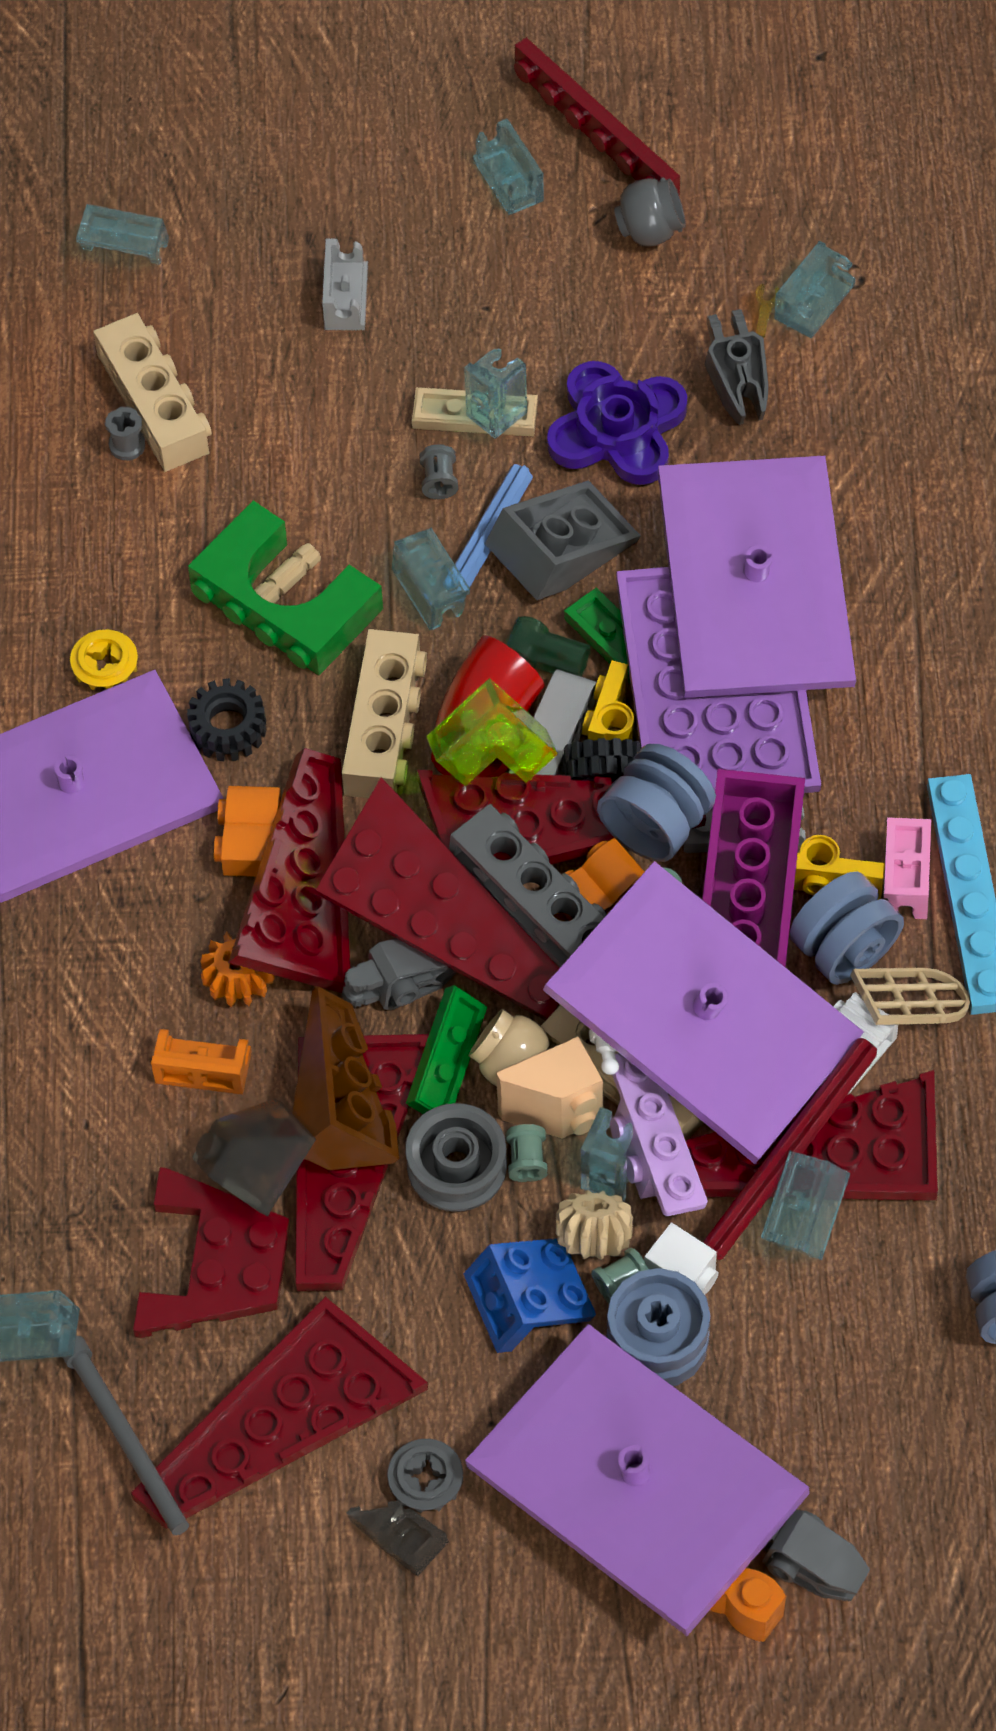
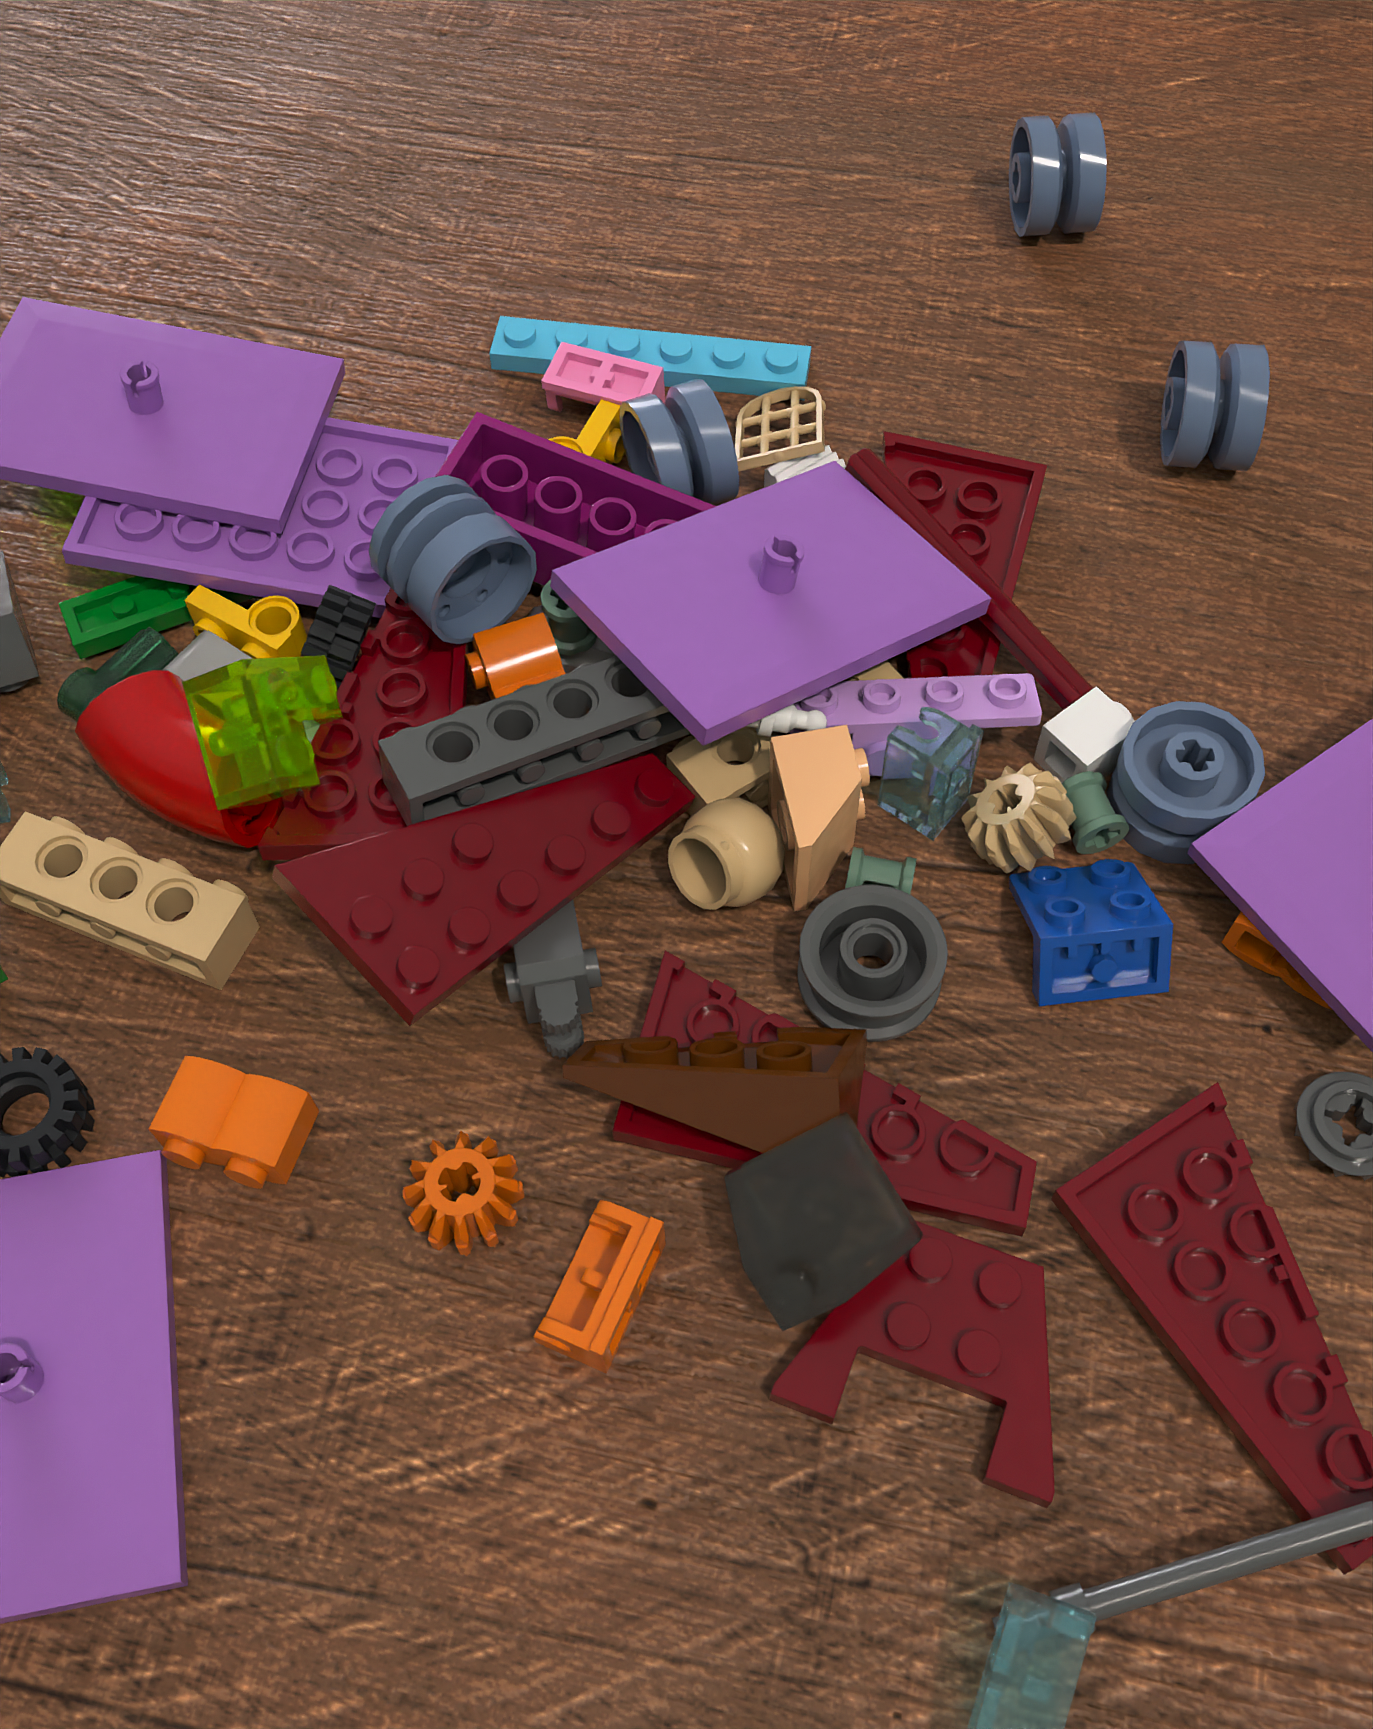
camera: 75 degrees left, 0 degrees up
dark red wing [228,748,350,993] -> none
green tile [406,985,487,1114] -> none
clear light blue hinge [761,1151,851,1260] -> none

